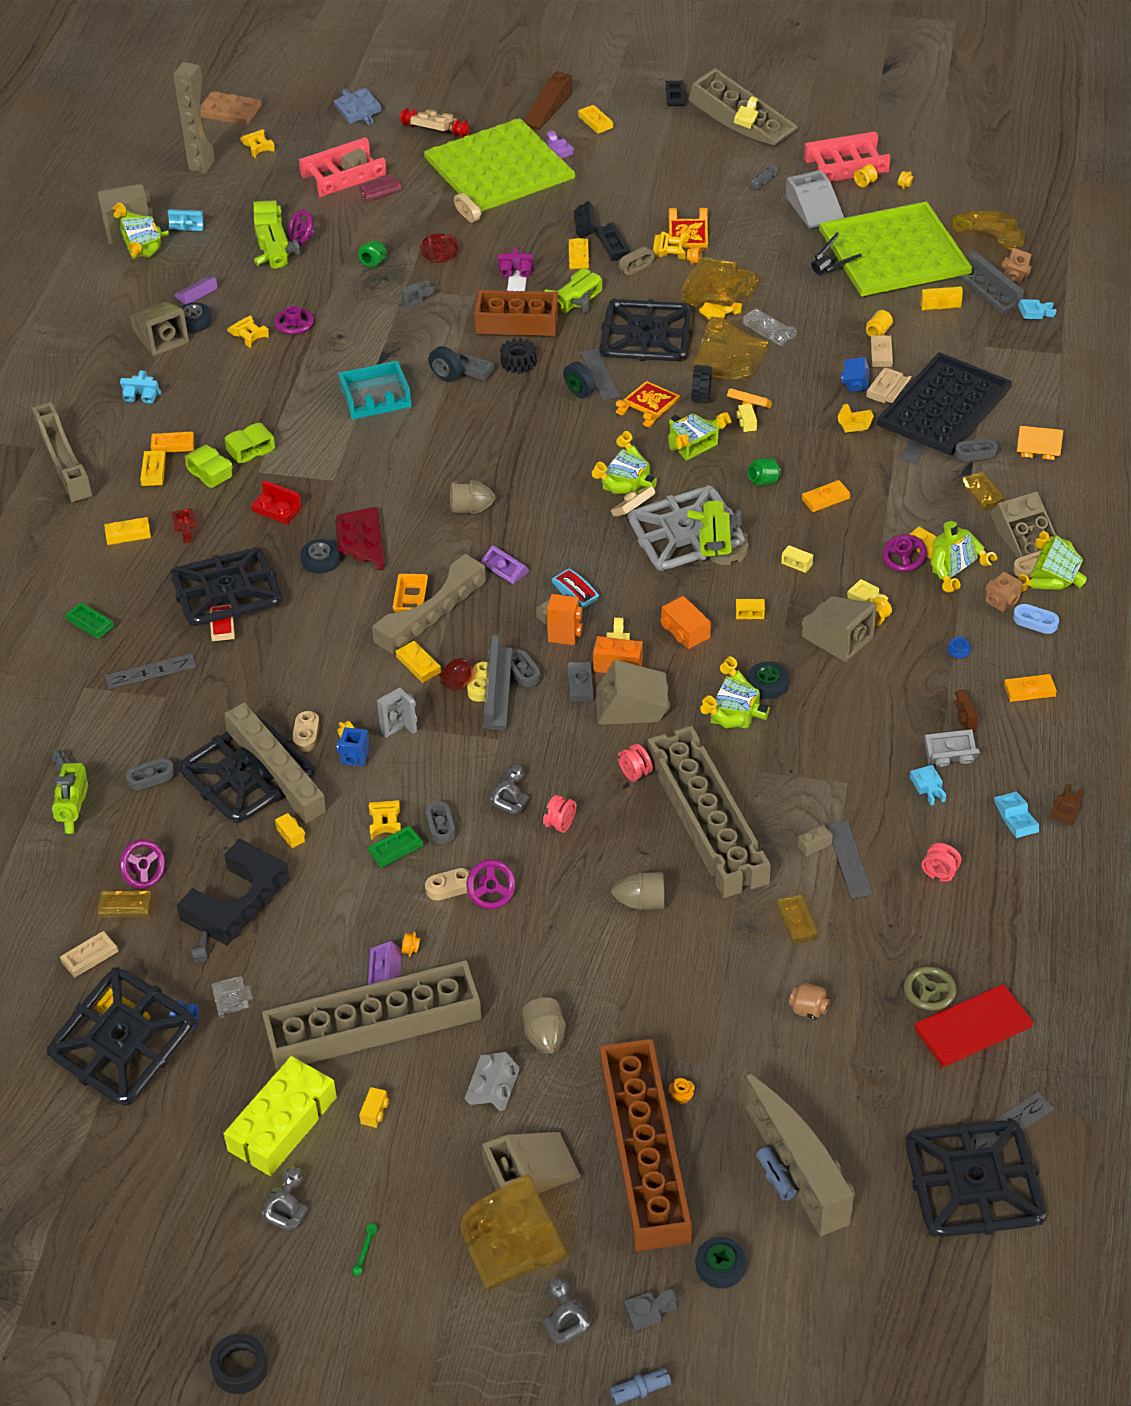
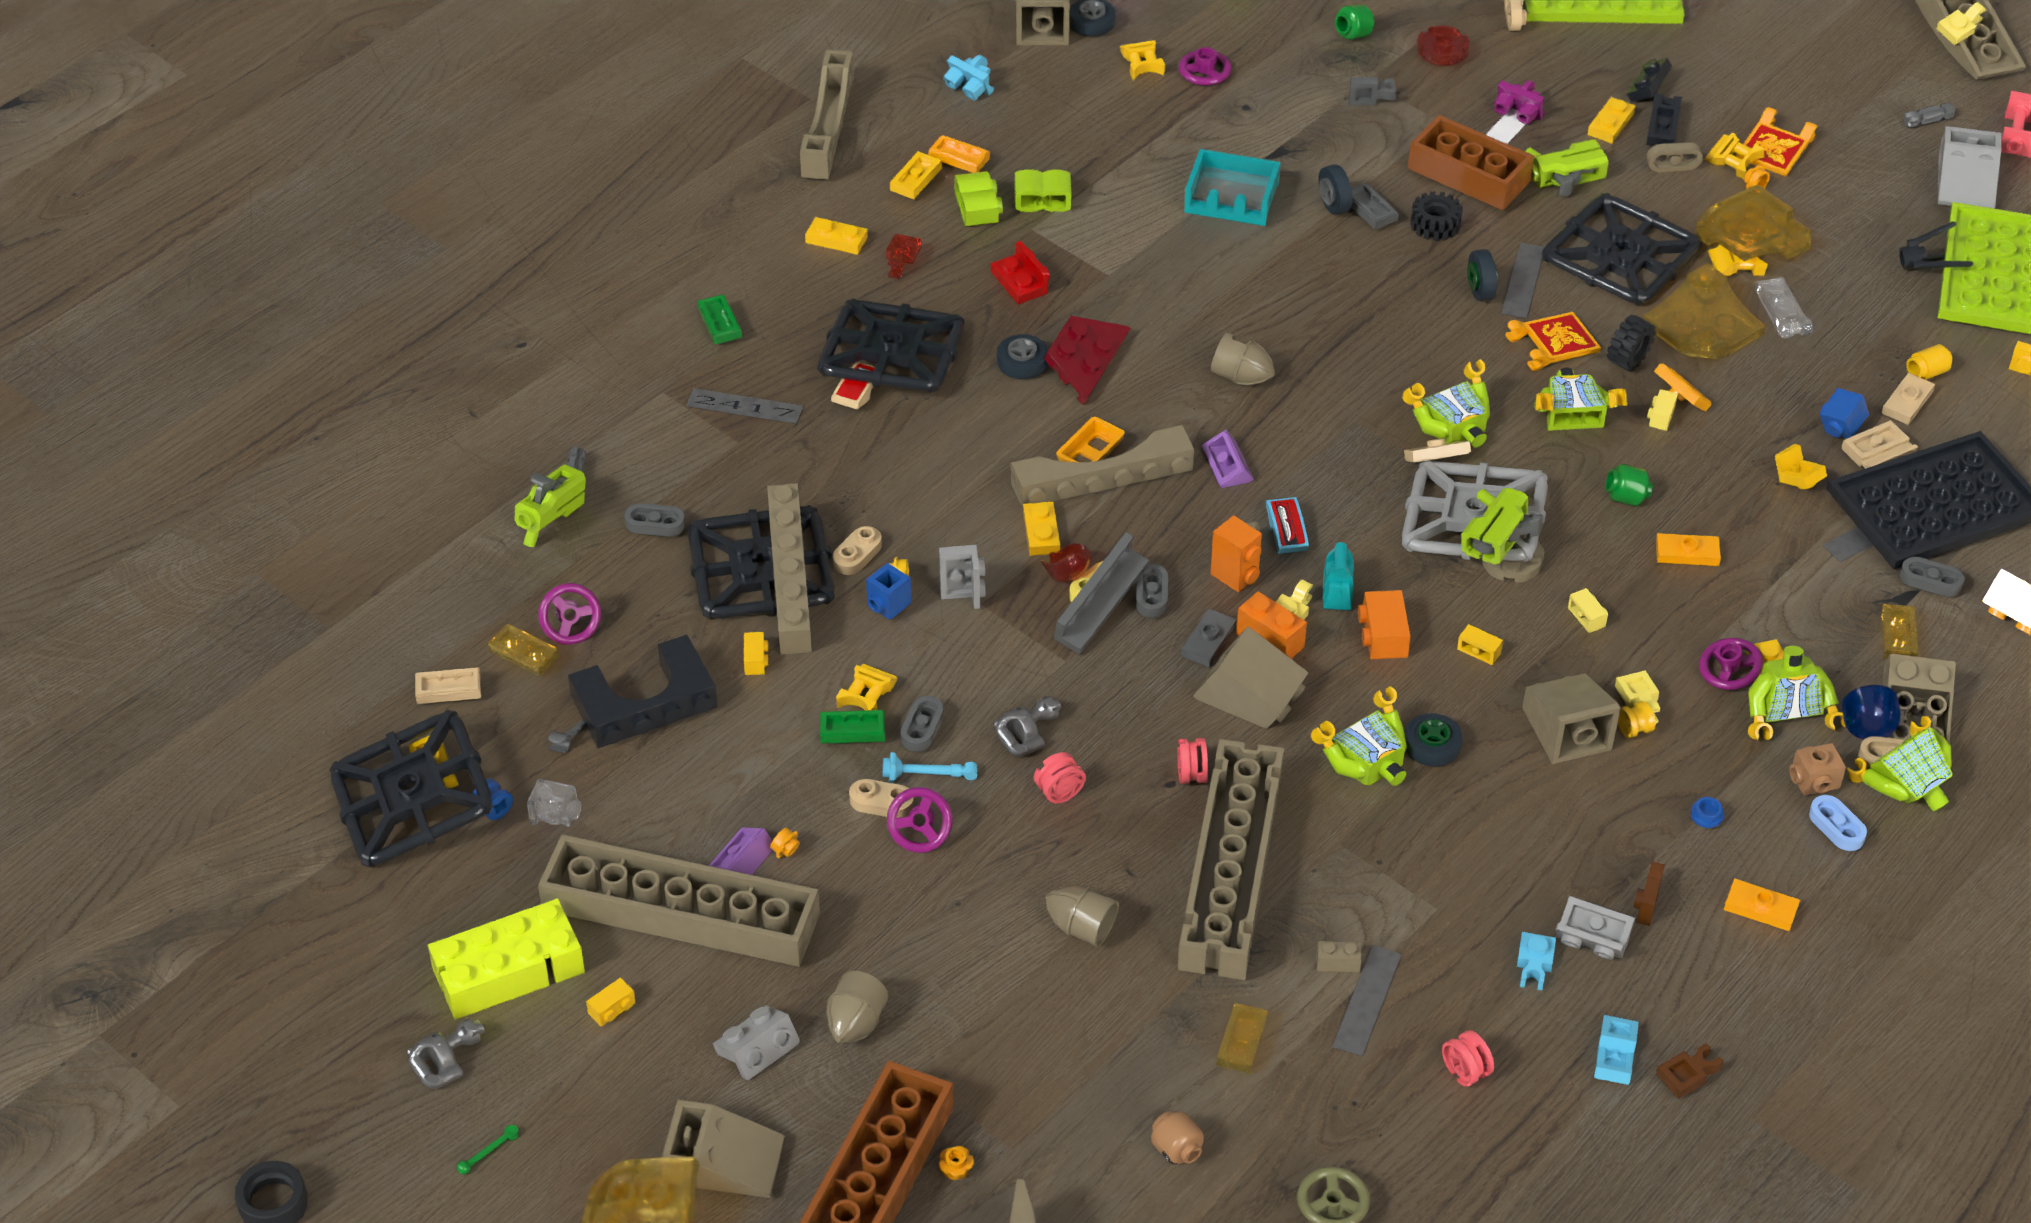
camera: 30 degrees right, 0 degrees up
none -> medium azure piece [882,752,977,783]
none -> teal piece [1323,542,1354,611]
none -> clear blue helmet [1842,685,1901,740]

